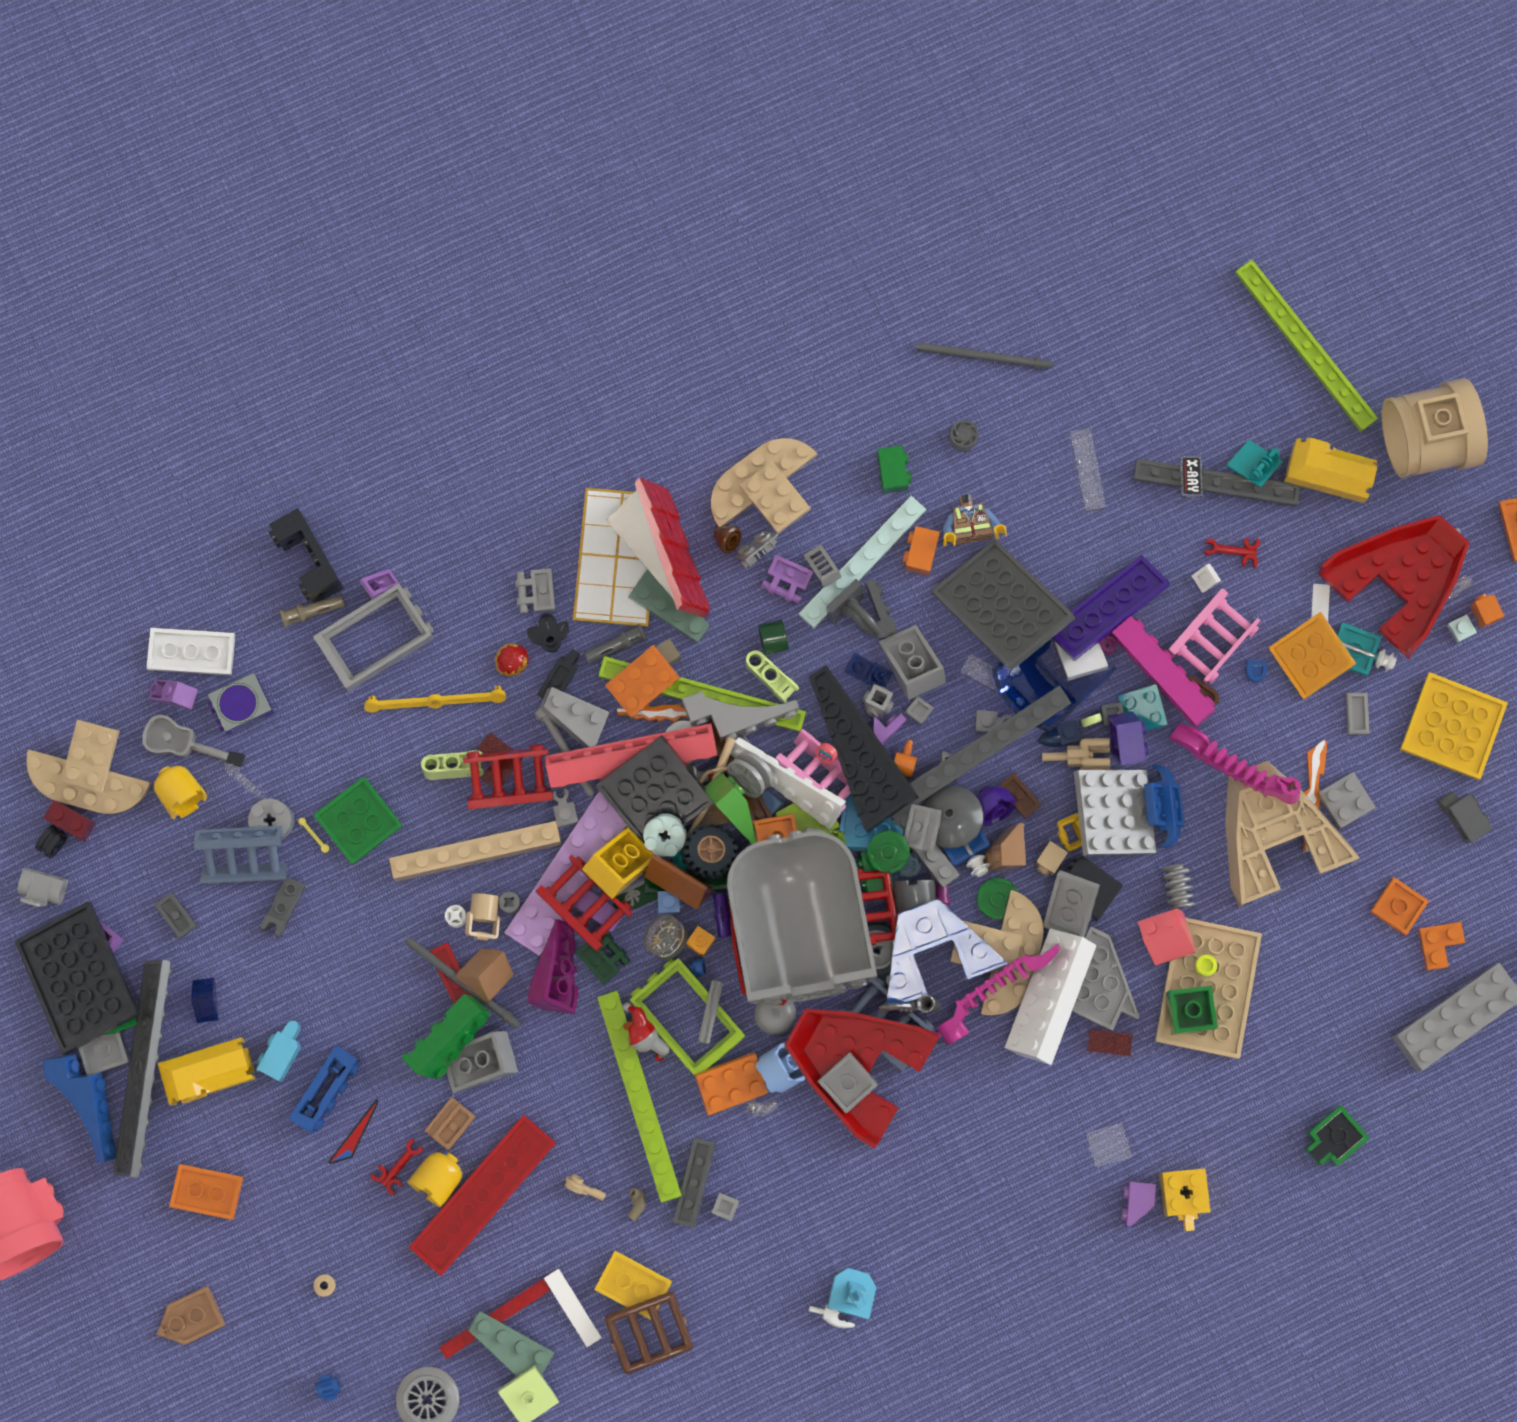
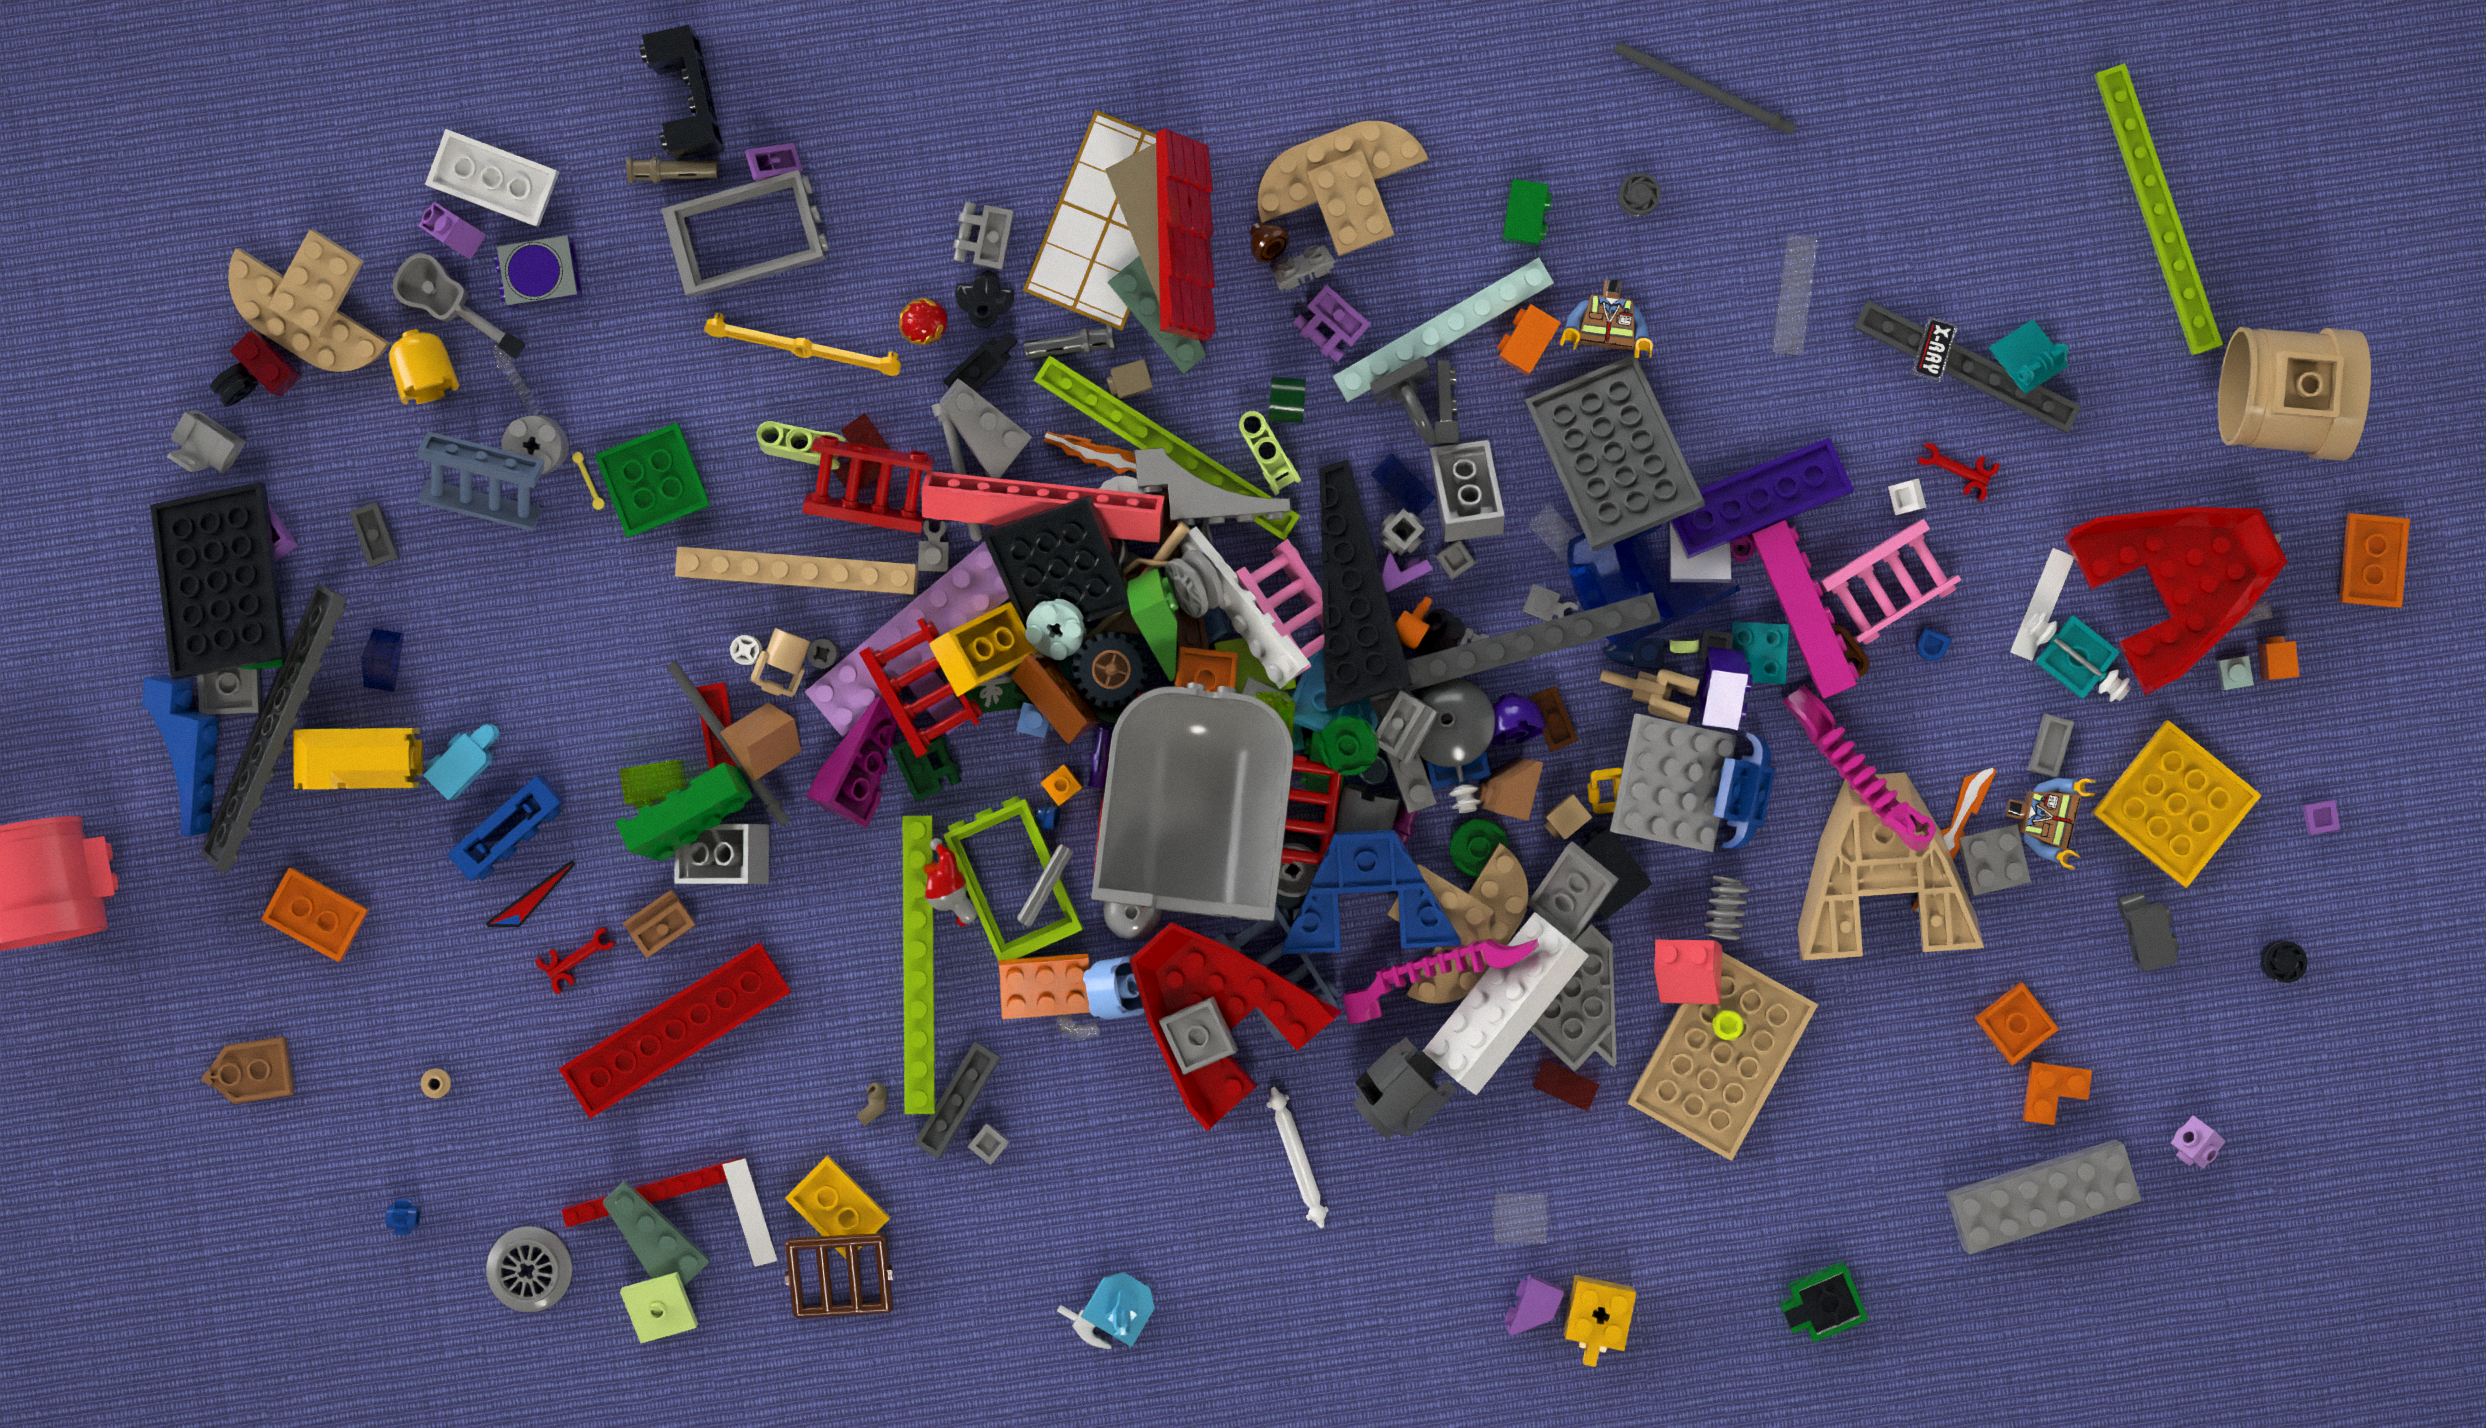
camera: 25 degrees right, 10 degrees up
dark grey plate [260,876,306,939] -> none
yellow cylinder [407,1152,462,1208] -> none
tan plate [565,1174,606,1201] -> none
orange plate [605,645,681,718] -> none
clear piece [643,914,688,960] -> none
light grey slope [804,545,842,587] -> none
coral tile [816,743,837,765] -> none
flat silver piece [879,994,941,1013] -> none
green brick [1166,986,1218,1035] -> none
light orange plate [1268,612,1356,700] -> none
yellow brick [1284,438,1377,503] -> none
none -> clear neon green brick [619,759,688,809]
none -> white wheel [1267,1087,1329,1228]
none -> dark grey piece [1353,1037,1458,1140]
none -> black plate [1420,609,1465,656]
none -> torso [2005,778,2096,870]

